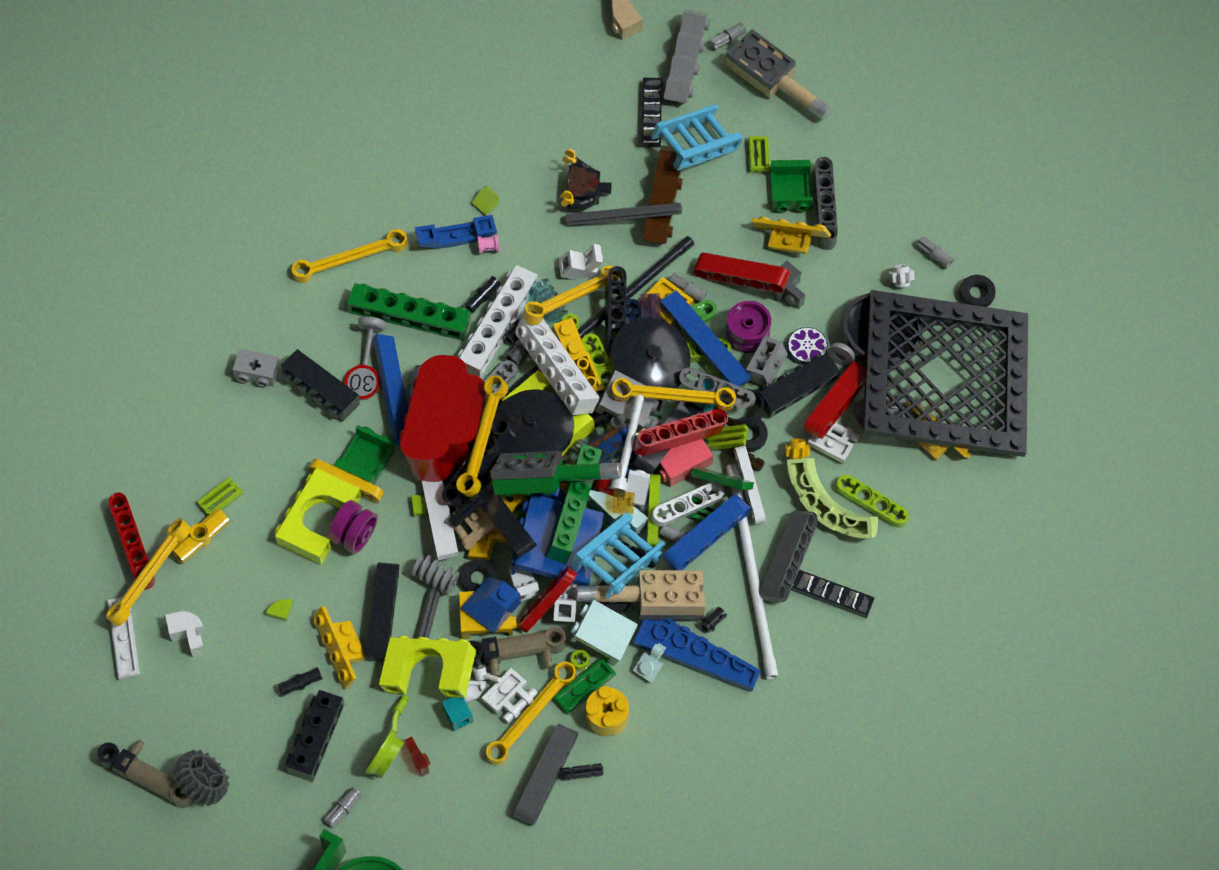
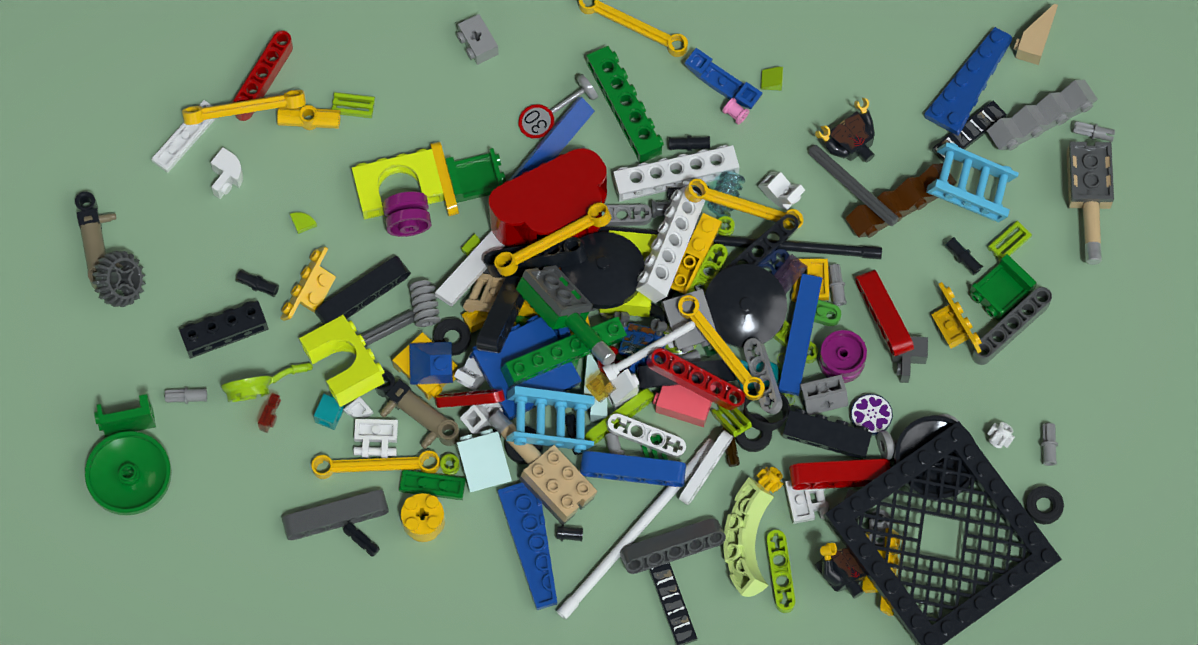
camera: 50 degrees right, 5 degrees up
black brick [281,349,360,421] -> none
black axle [448,494,484,527] -> none
white hand [473,665,501,683] -> none
light aqua plate [633,643,666,682] -> none
green tile [691,468,754,490] -> none
none -> torso [815,534,869,599]
none -> blue wing [924,27,1012,136]
none -> black pin [945,237,983,276]

